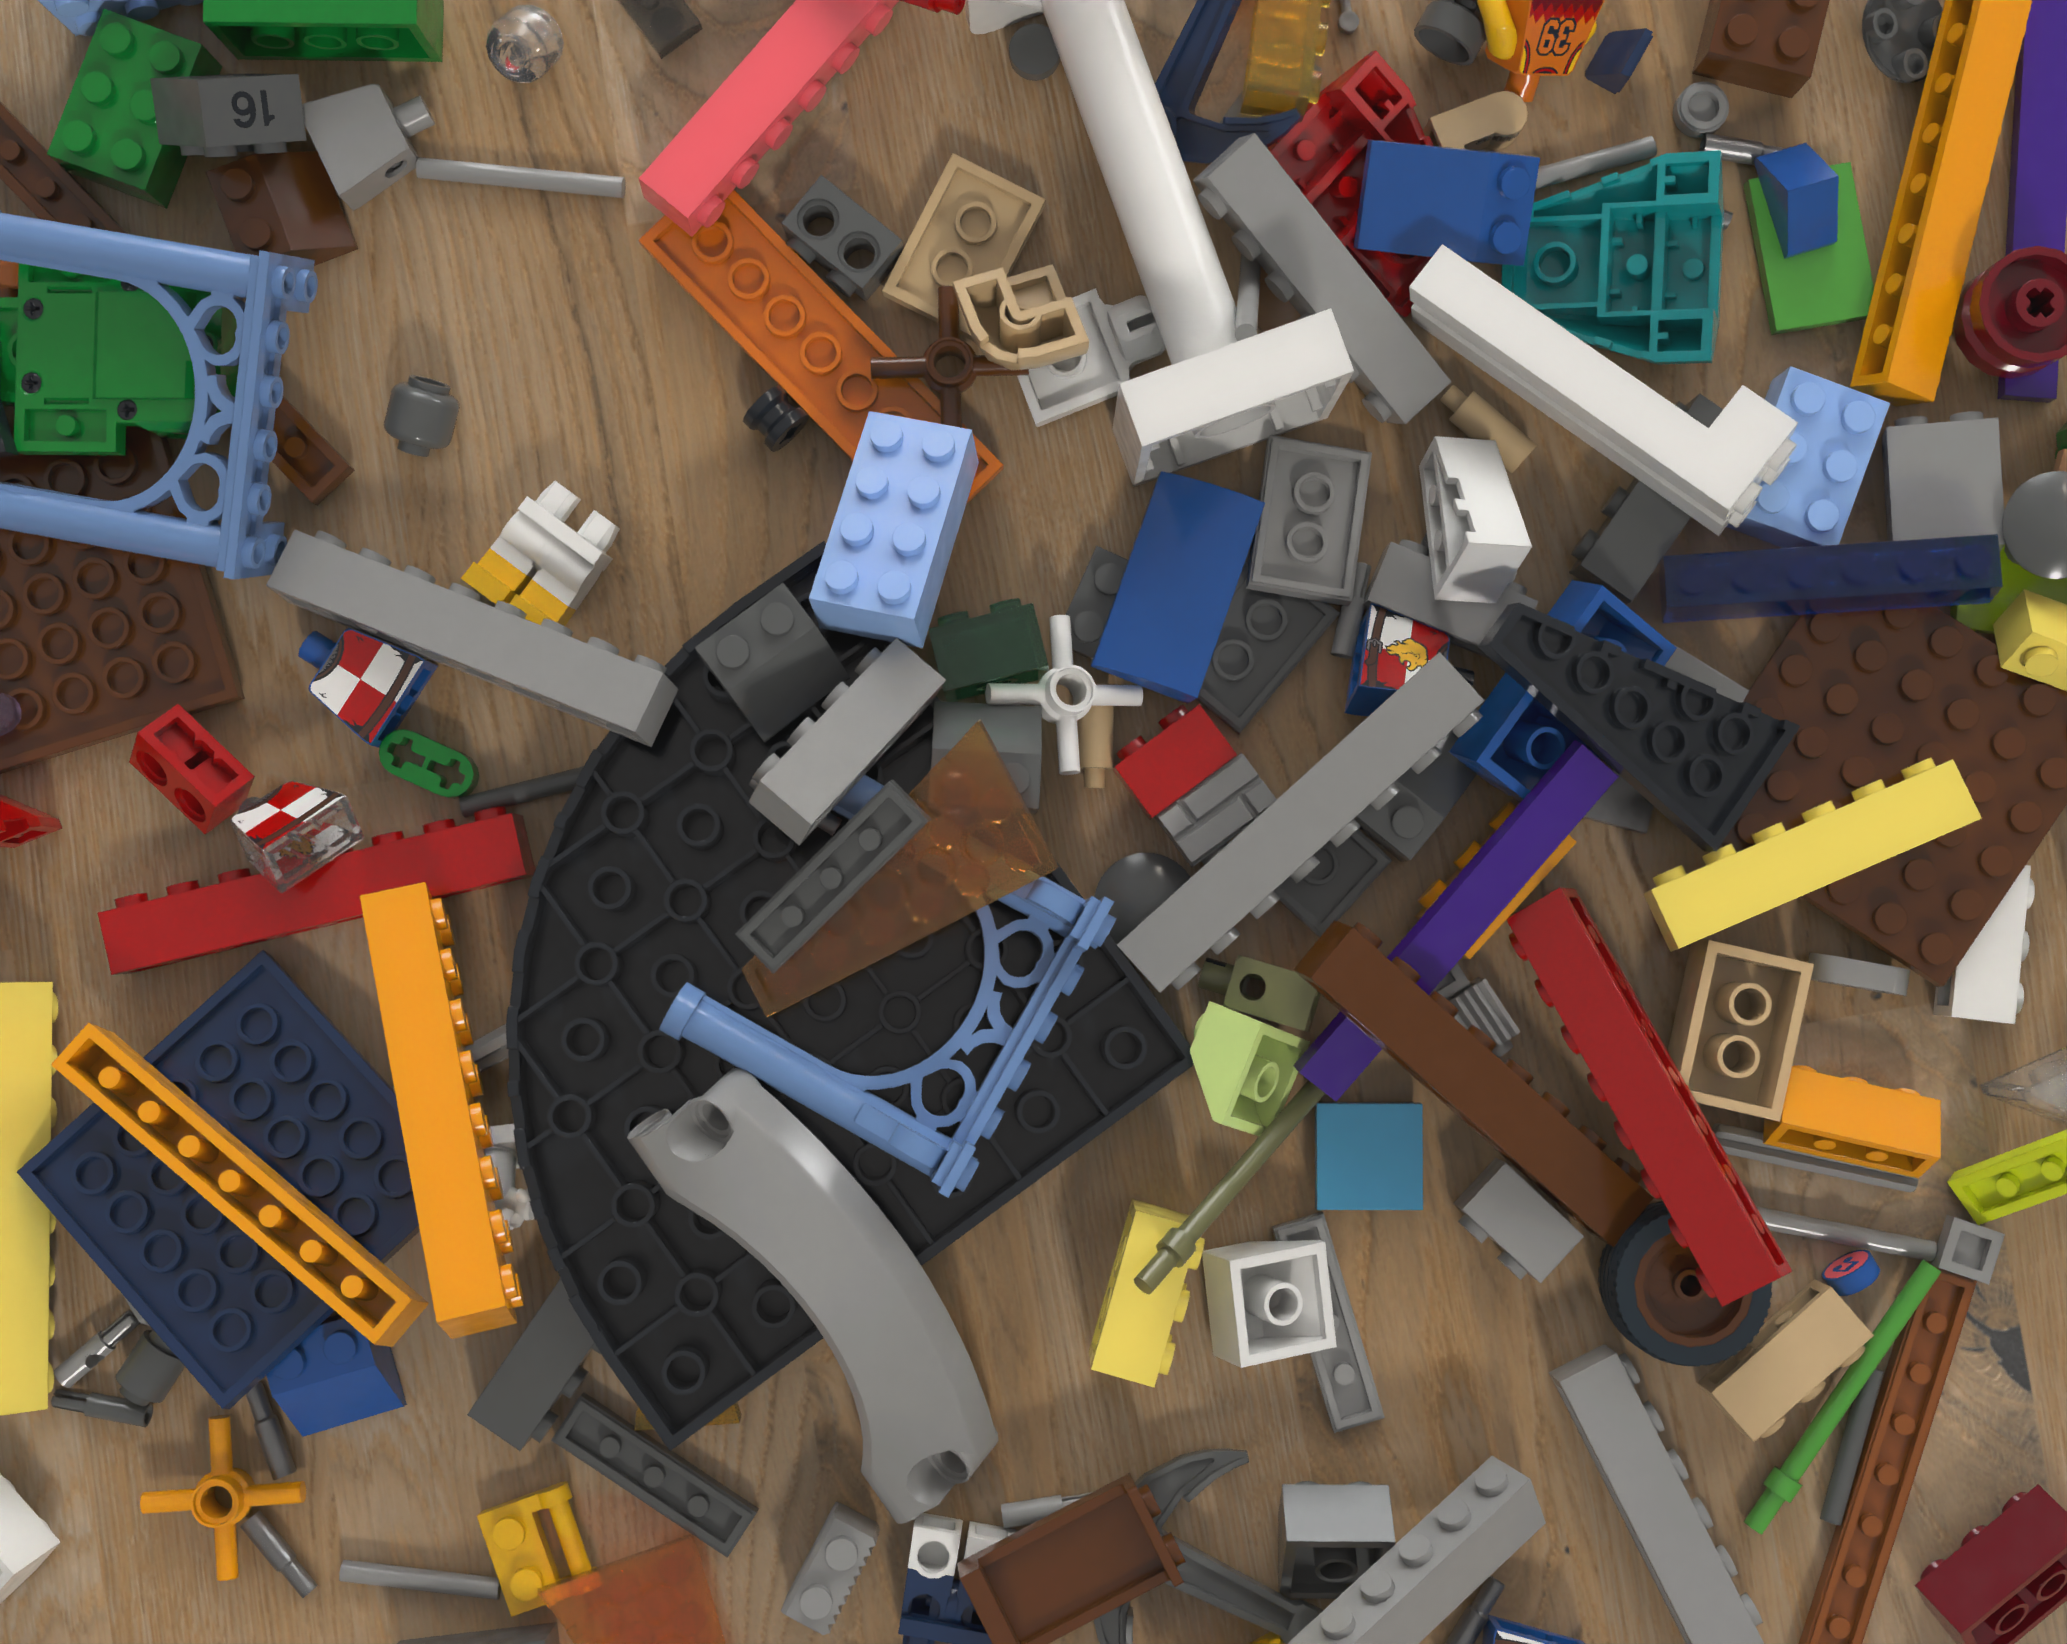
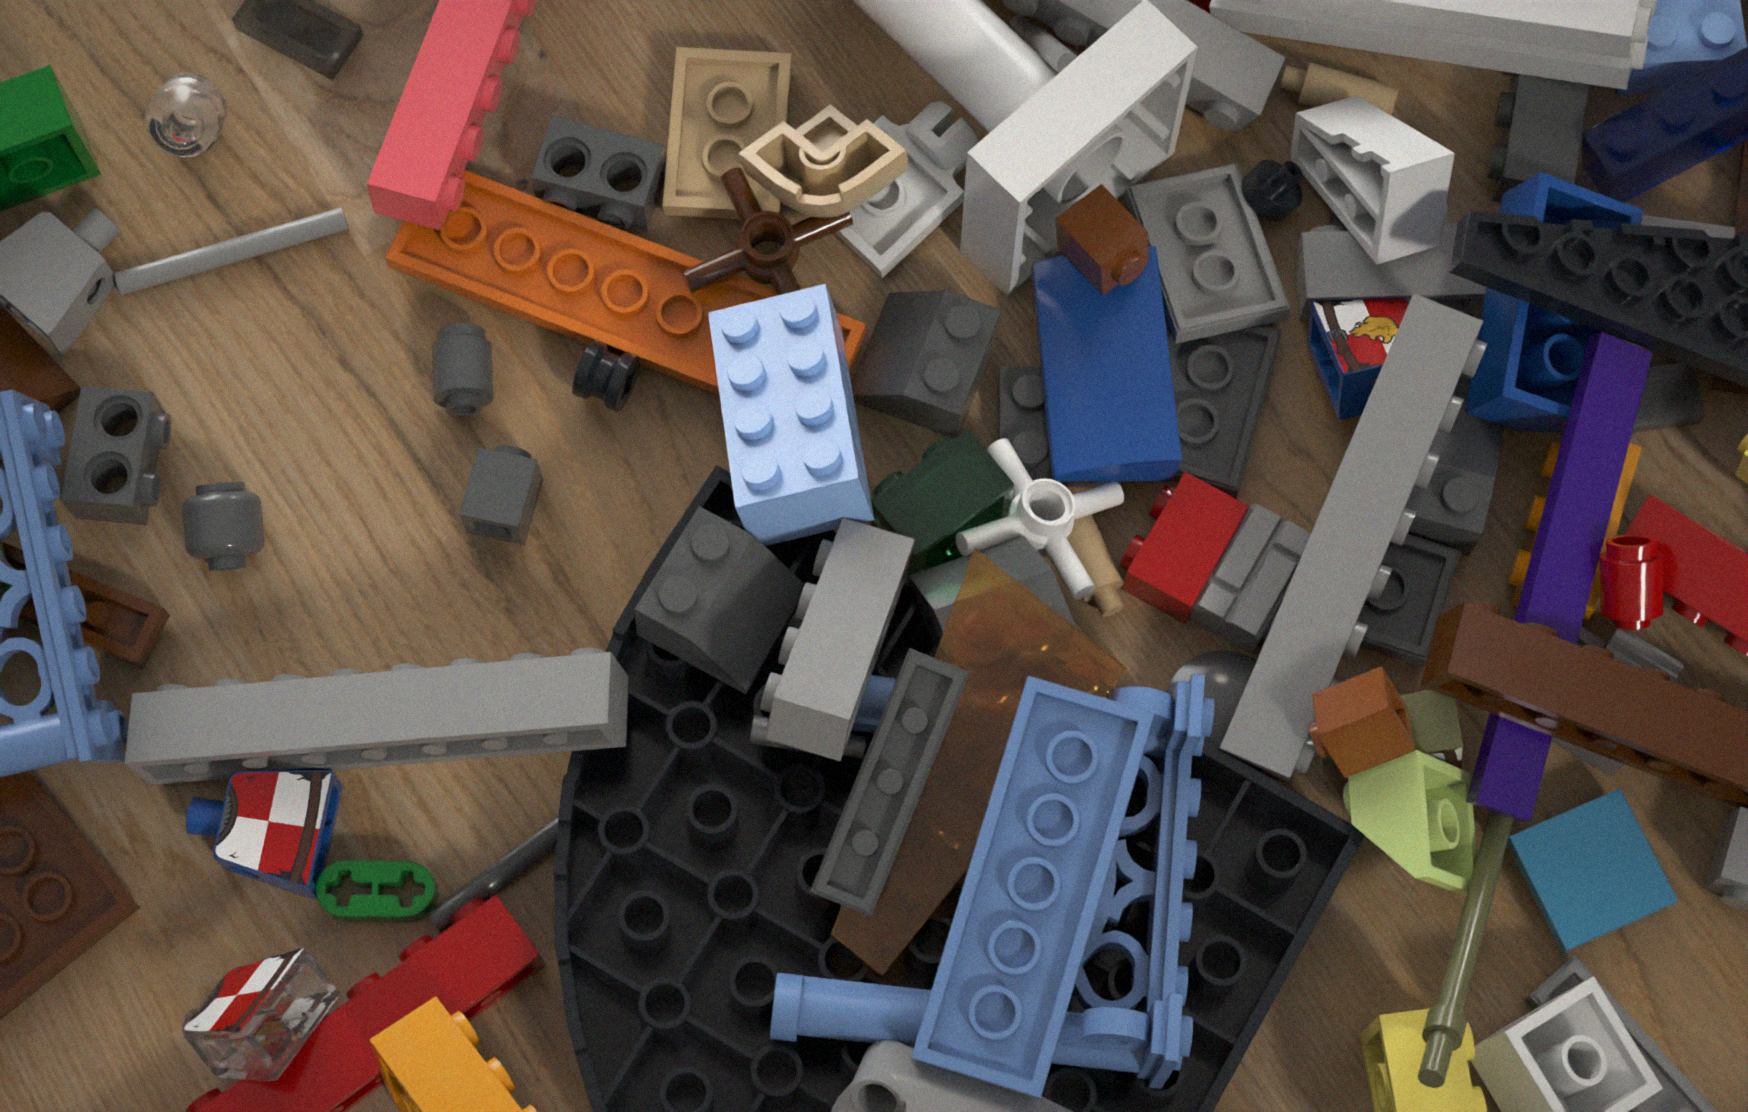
camera: 25 degrees left, 15 degrees down
red brick [129,704,255,835] -> none
white hips [461,481,620,626] -> none
light grey pin [1330,562,1371,659] -> none
none -> dark grey brick [60,386,171,525]
none -> dark grey brick [432,323,494,417]
none -> dark grey brick [459,445,543,546]
none -> dark grey slope [851,290,1002,440]
none -> medium blue plate [911,676,1155,1100]
none -> dark orange brick [1055,184,1149,295]
none -> black tile [1241,160,1303,222]
none -> dark orange brick [1308,666,1415,778]
none -> red brick [1599,535,1663,630]

